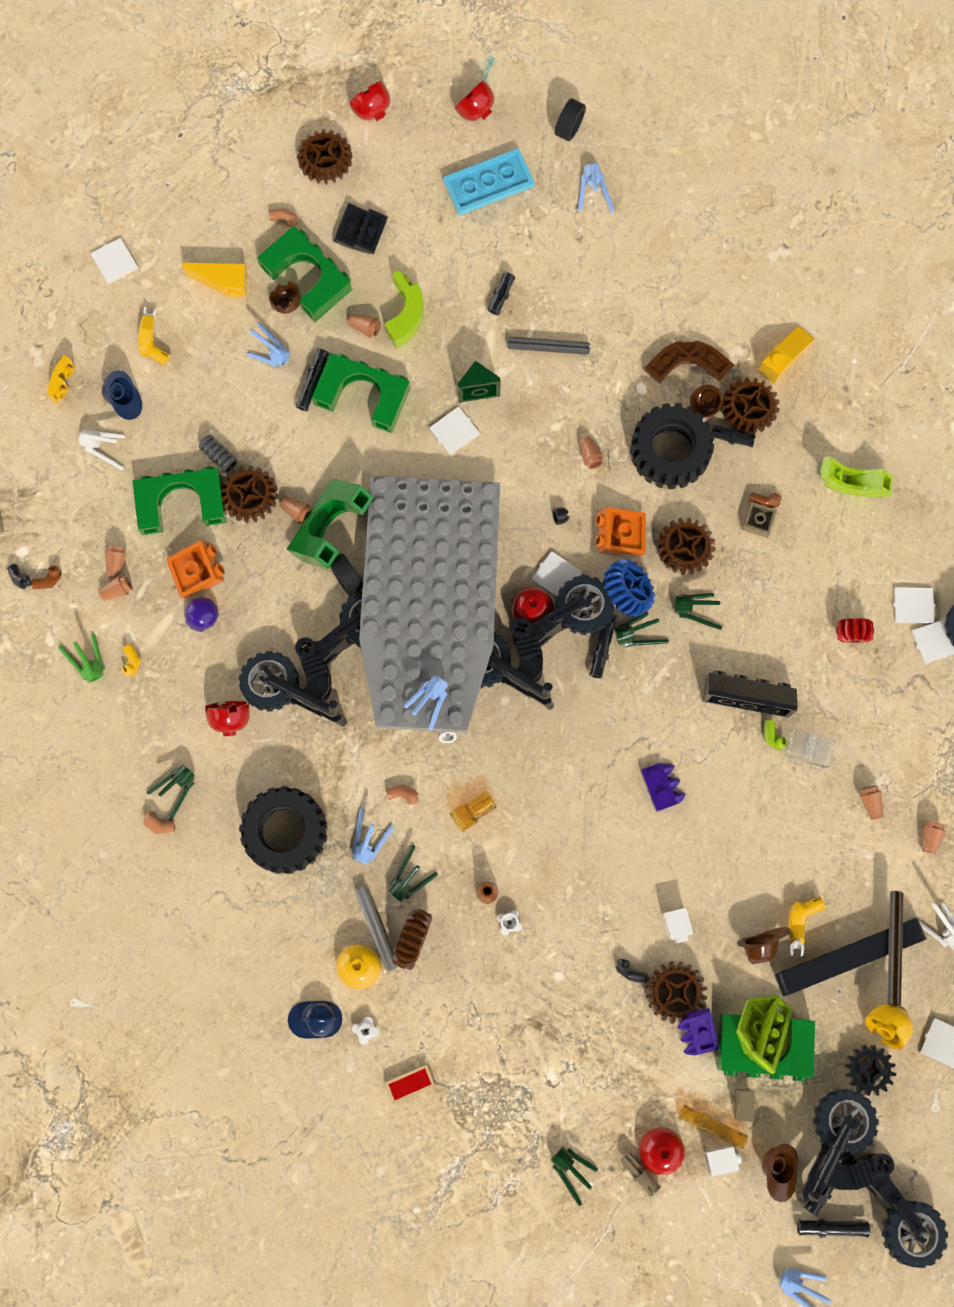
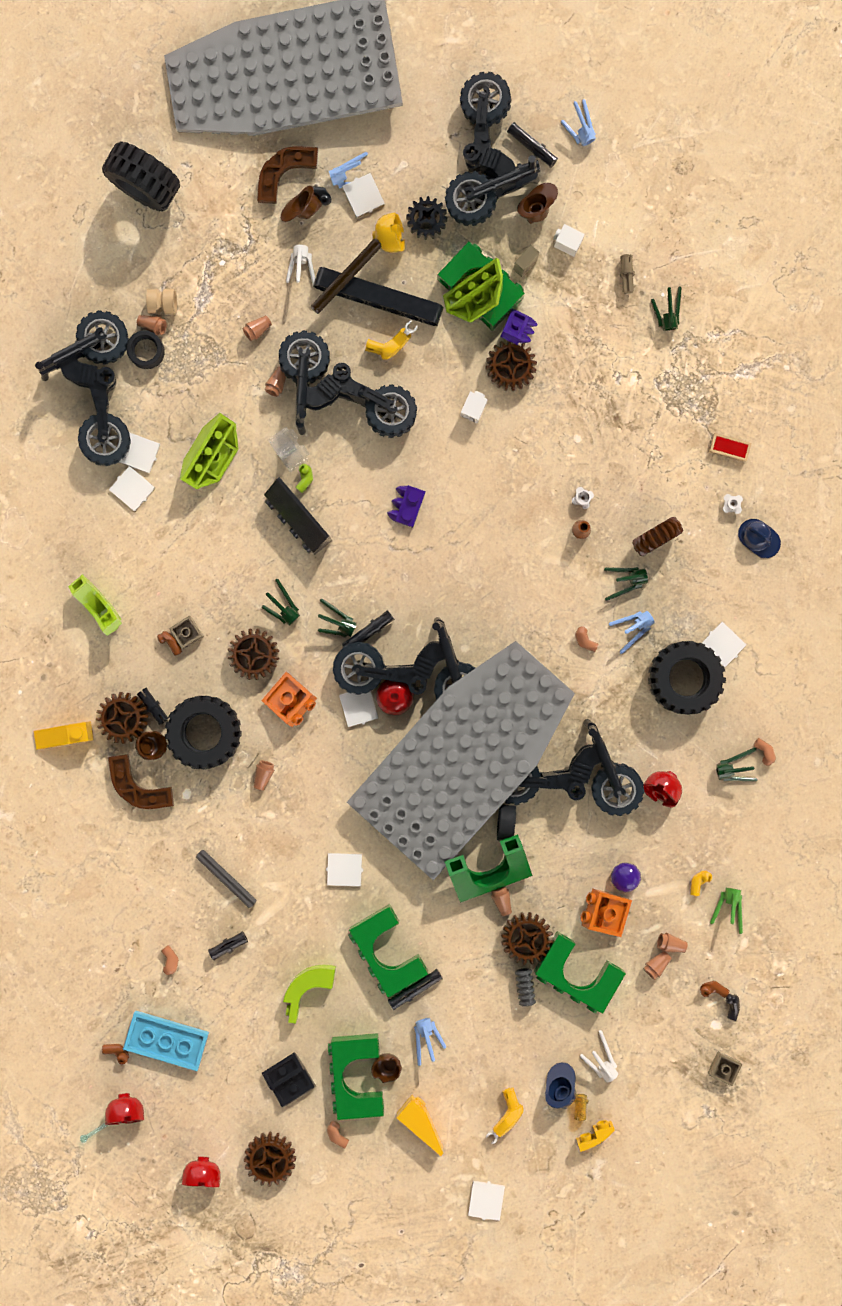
camera: 140 degrees left, 10 degrees up
yellow cylinder [336,943,382,989] -> none
nougat cone [348,314,381,337] -> none
light grey axle [355,886,398,972] -> none
light blue plant [404,676,448,730] -> none
clear yellow piece [450,791,497,832] -> none
dark green slope [458,361,501,403] -> none
black hinge [552,507,570,525] -> none
black tyre [554,98,586,142] -> none
light blue plant [578,163,614,213] -> none
blue gear [603,559,655,617] -> none
black arm [616,959,648,984] -> none
red cylinder [639,1127,685,1175] -> none
clear yellow pin [679,1104,748,1149] -> none
reddish brown piece [737,927,790,964] -> none
red gear [836,618,874,643] -> none
none -> dark orange arm [102,1044,129,1064]
none -> nougat arm [161,945,179,975]
none -> lime wedge [180,413,239,489]
none -> piece [279,330,417,438]
none -> clear yellow pin [574,1094,589,1121]
none -> white piece [702,622,747,667]

